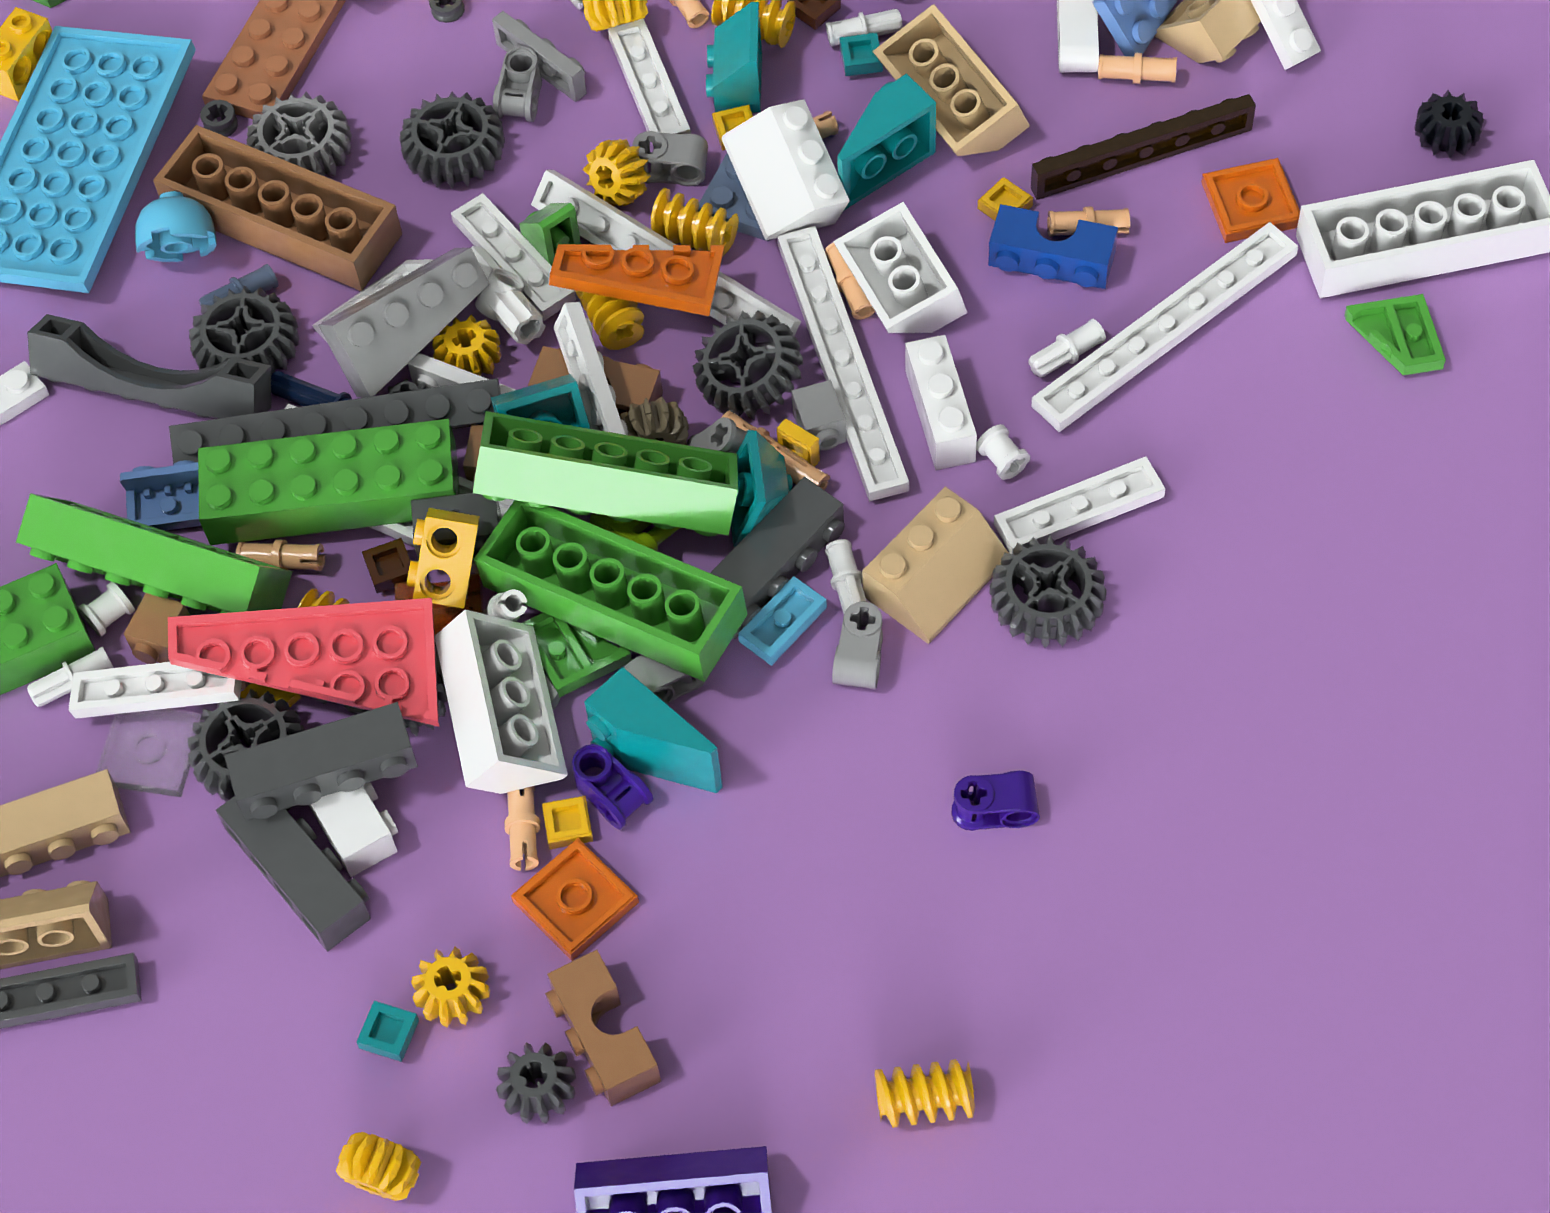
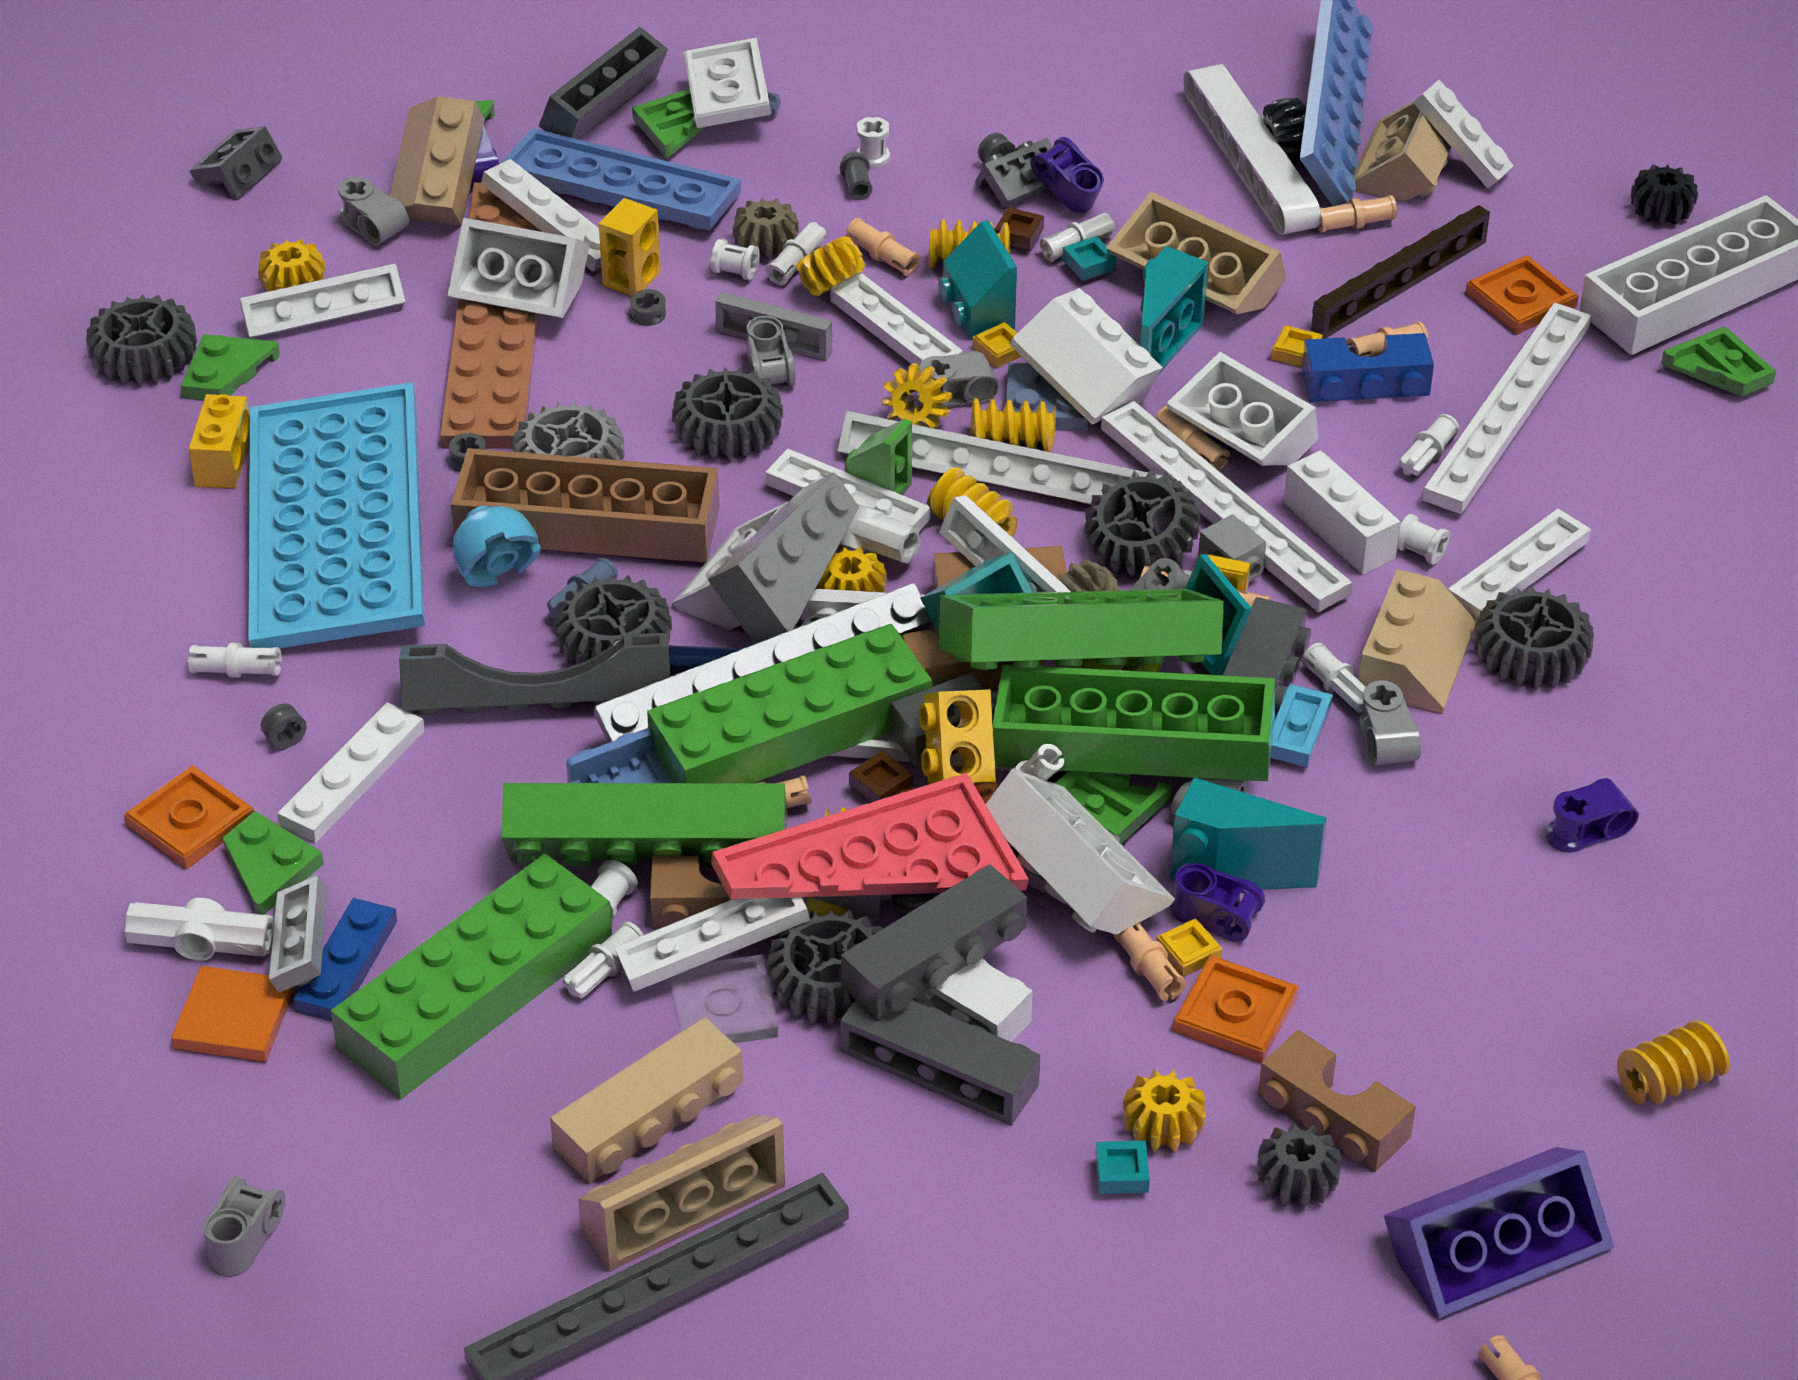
camera: 25 degrees left, 15 degrees down
yellow gear [336,1132,422,1201] -> none
orange wing [549,244,725,316] -> none

